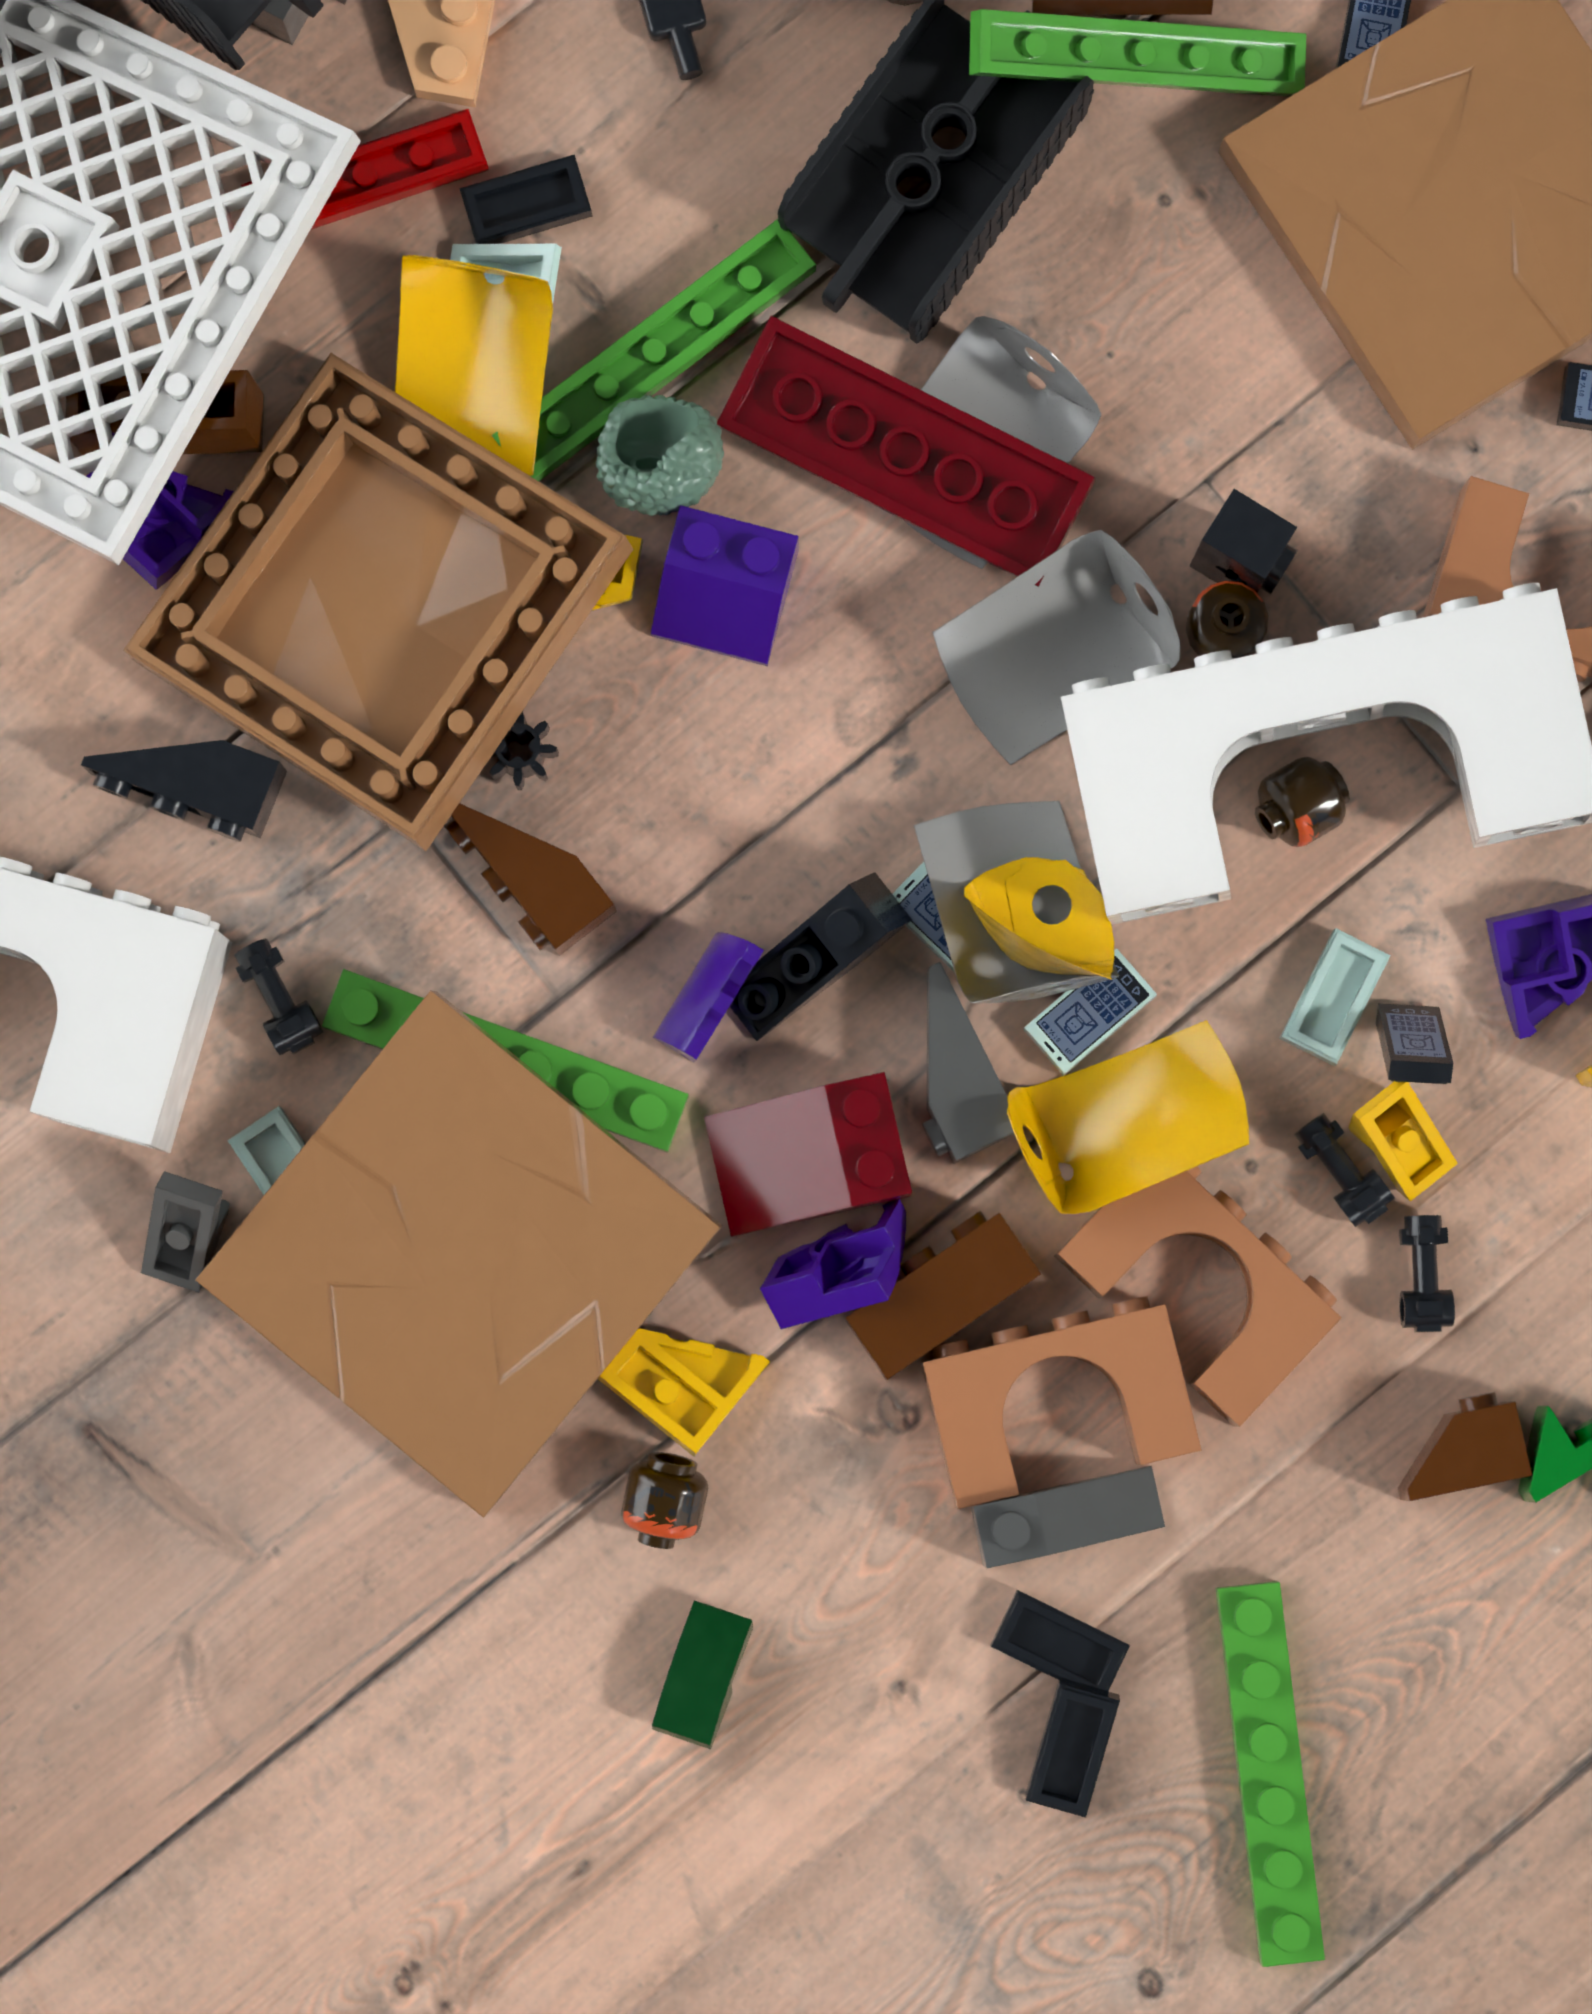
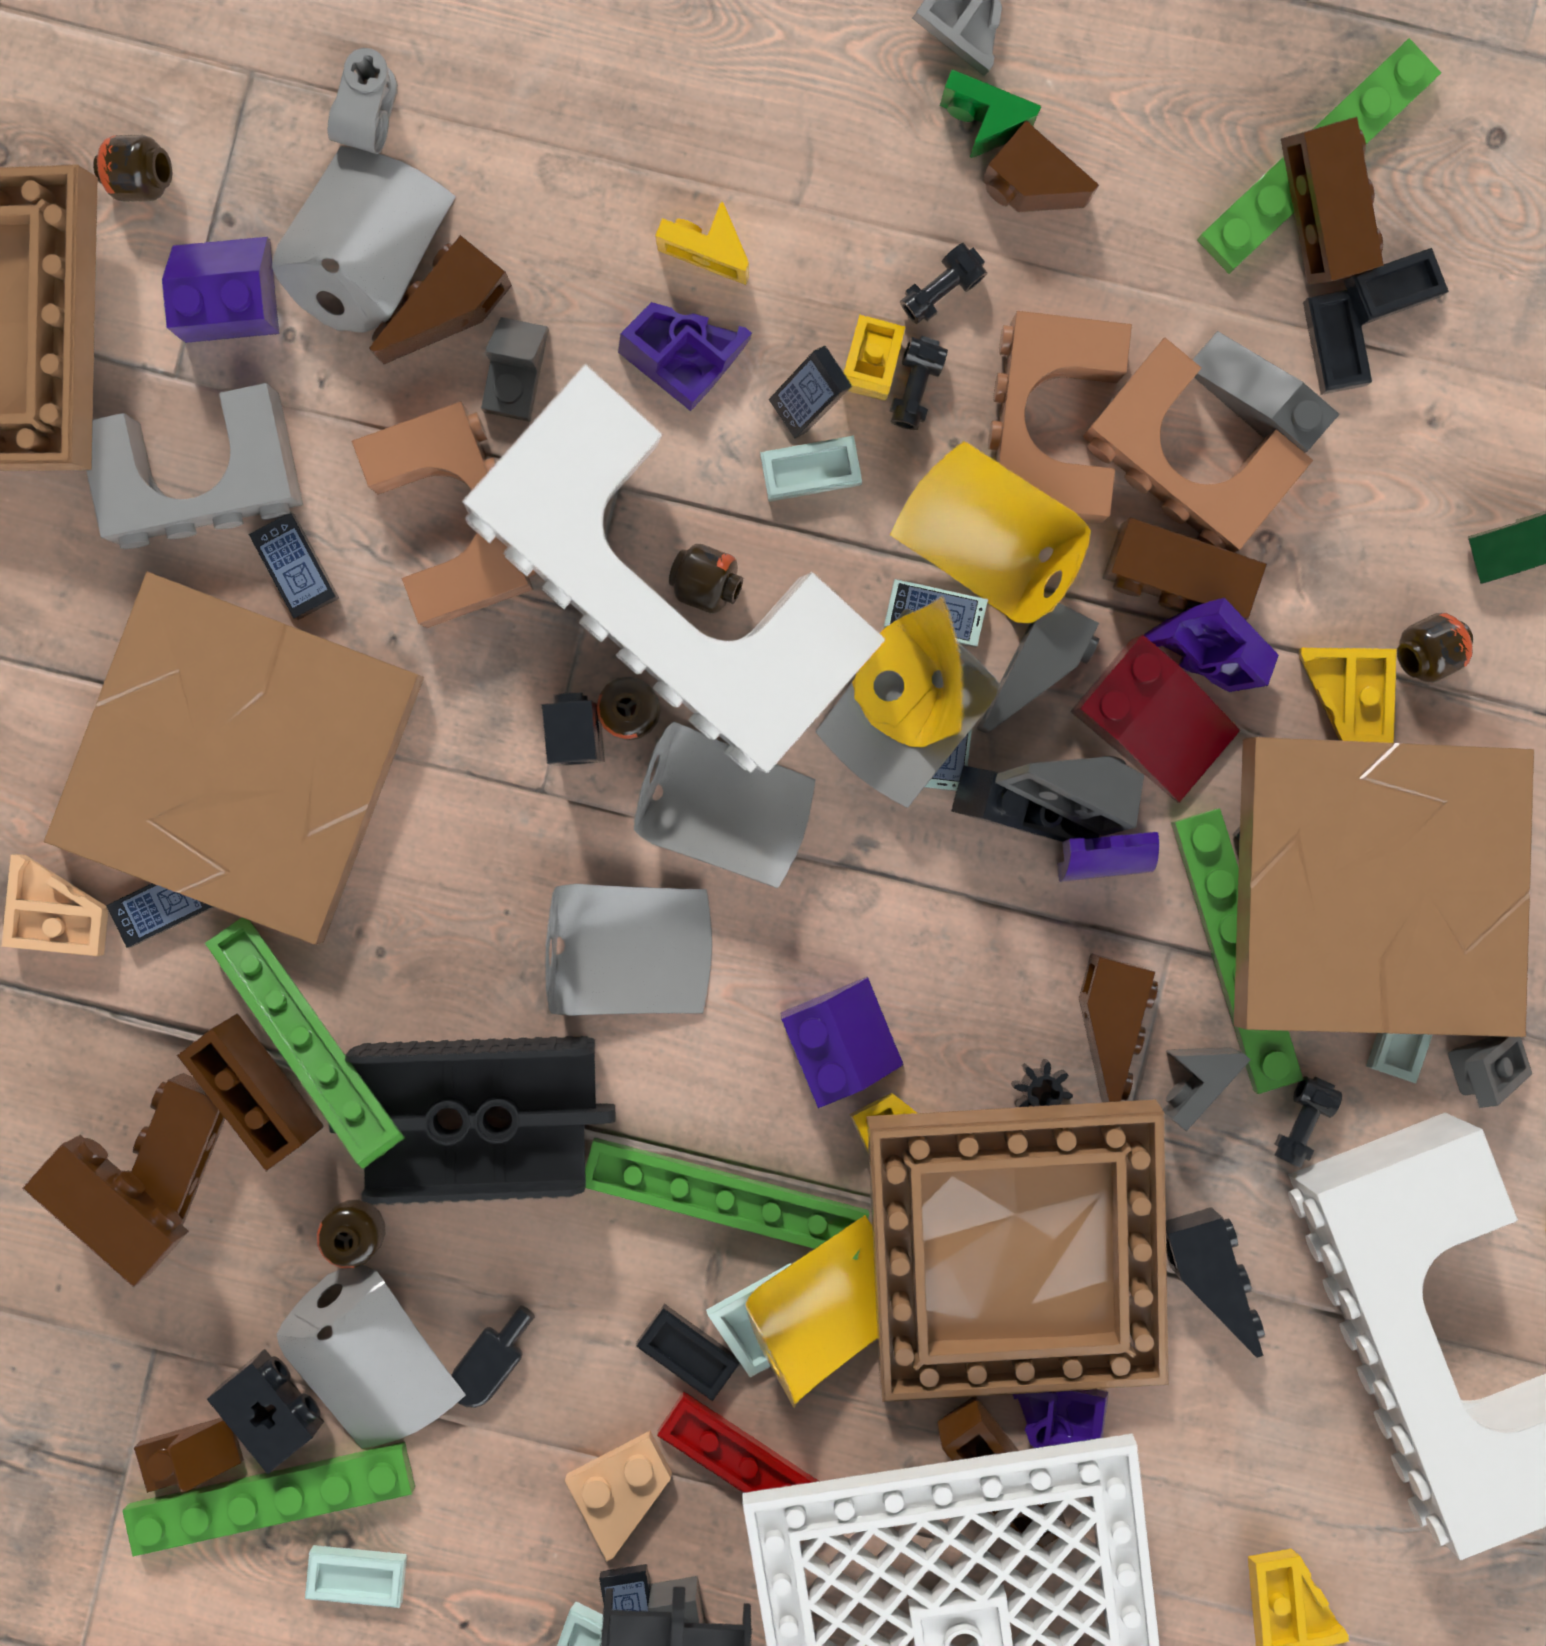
camera: 130 degrees left, 5 degrees up
sand green hair [596,395,724,516] -> none
dark red plate [717,316,1096,587] -> none
none -> dark grey slope [995,756,1144,836]
none -> dark grey slope [1163,1047,1251,1131]
none -> reddish brown brick [1280,117,1384,284]

